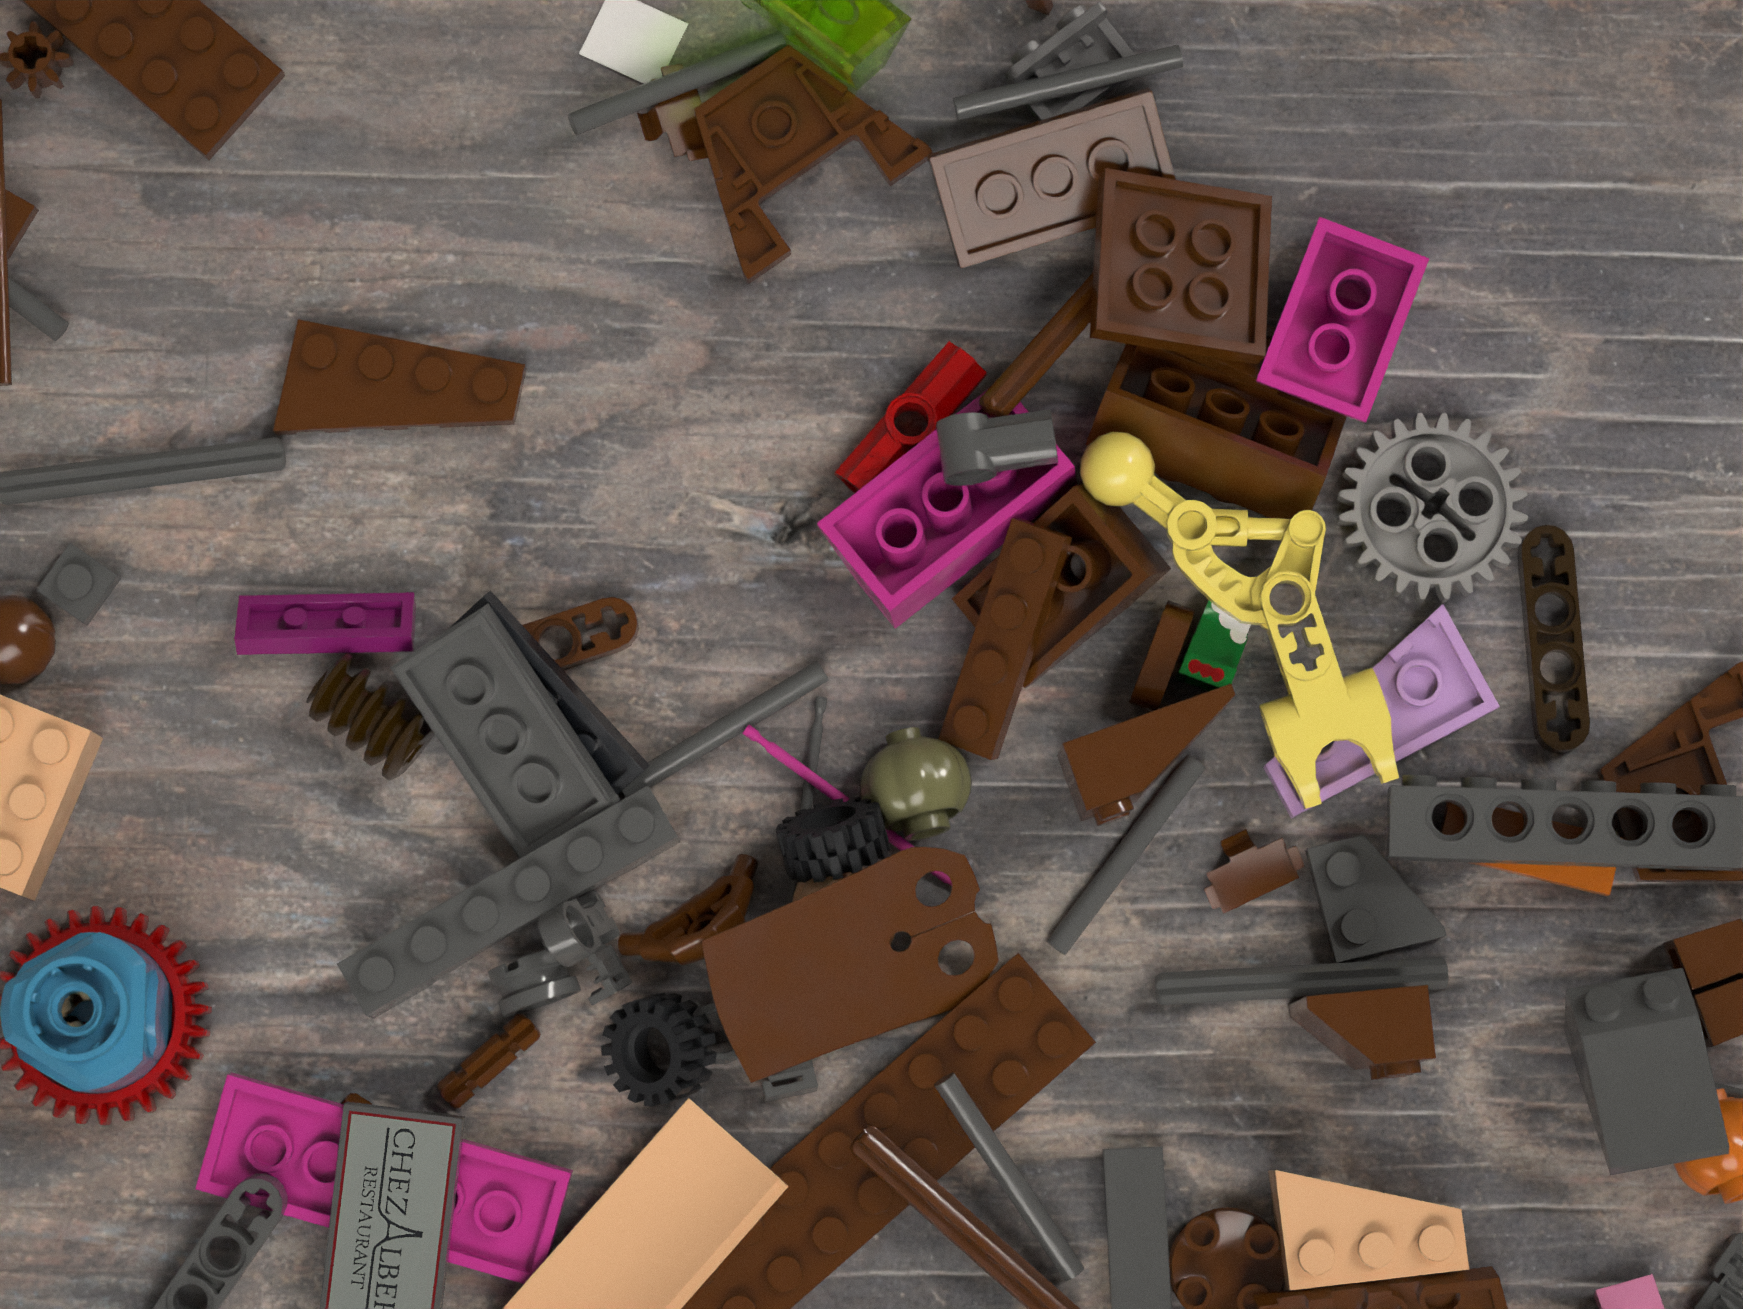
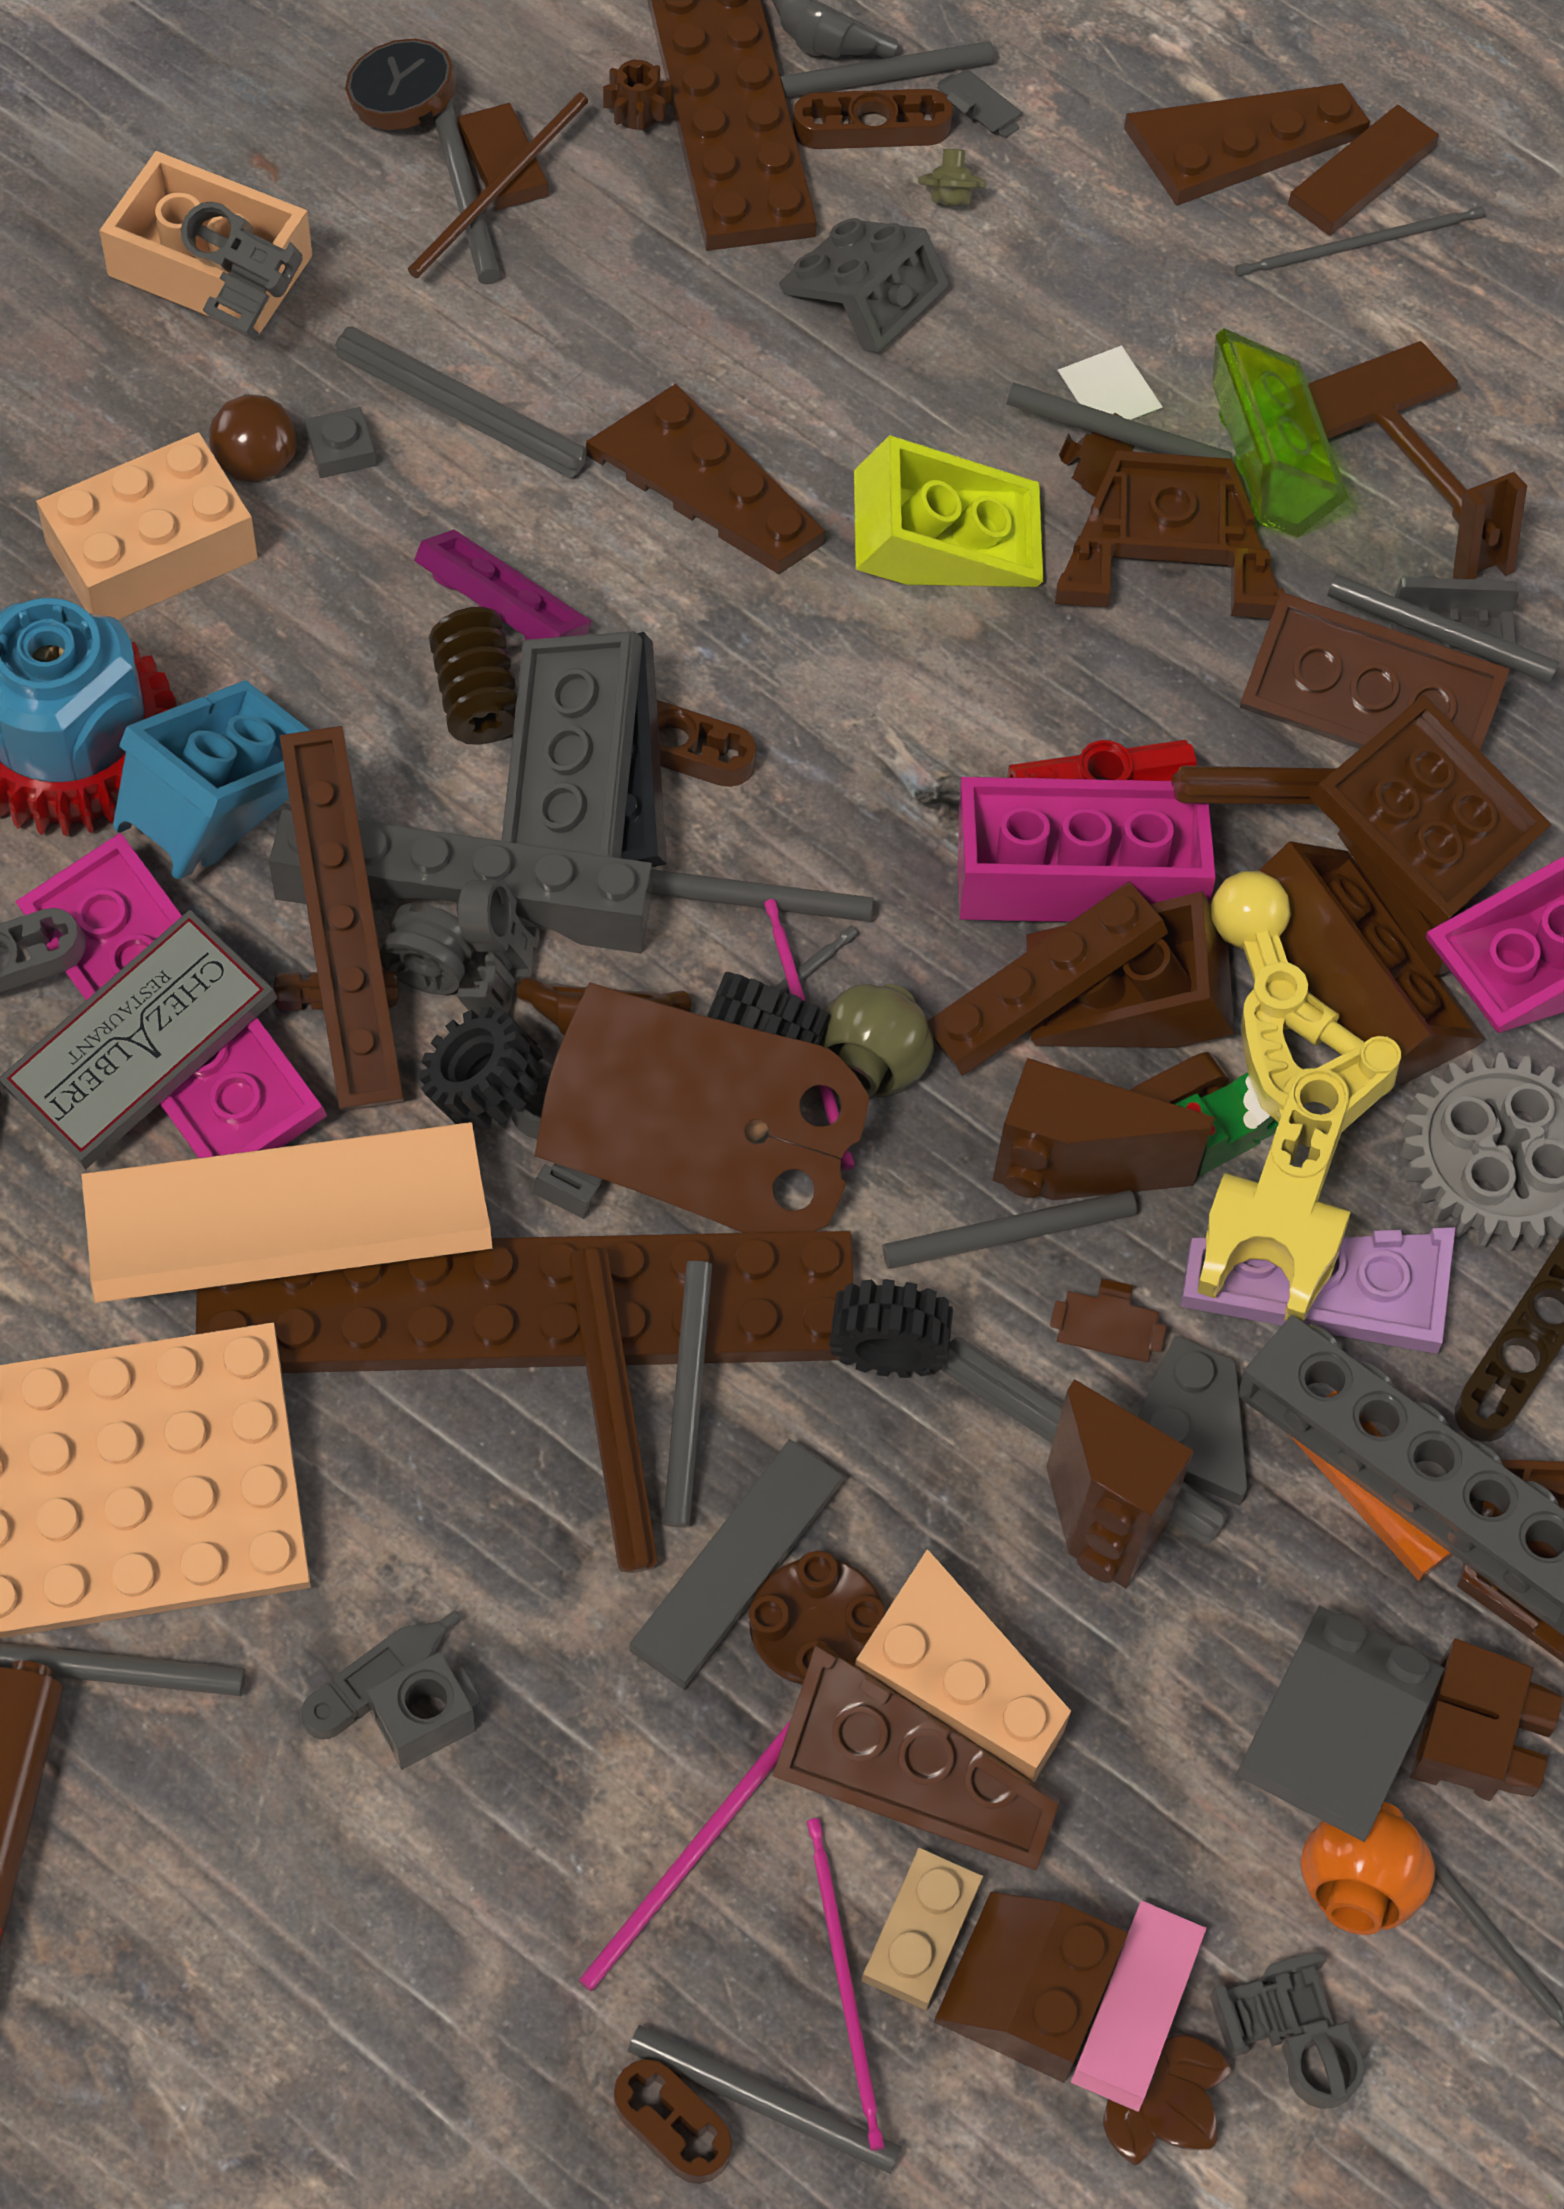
camera: 35 degrees right, 20 degrees down
dark grey piece [936,409,1058,486] -> none
none -> dark azure piece [113,680,310,879]
none -> reddish brown plate [279,726,404,1112]
none -> dark grey bracket [779,218,949,352]
none -> black tyre [829,1279,953,1378]
none -> neon yellow slope [854,435,1043,587]

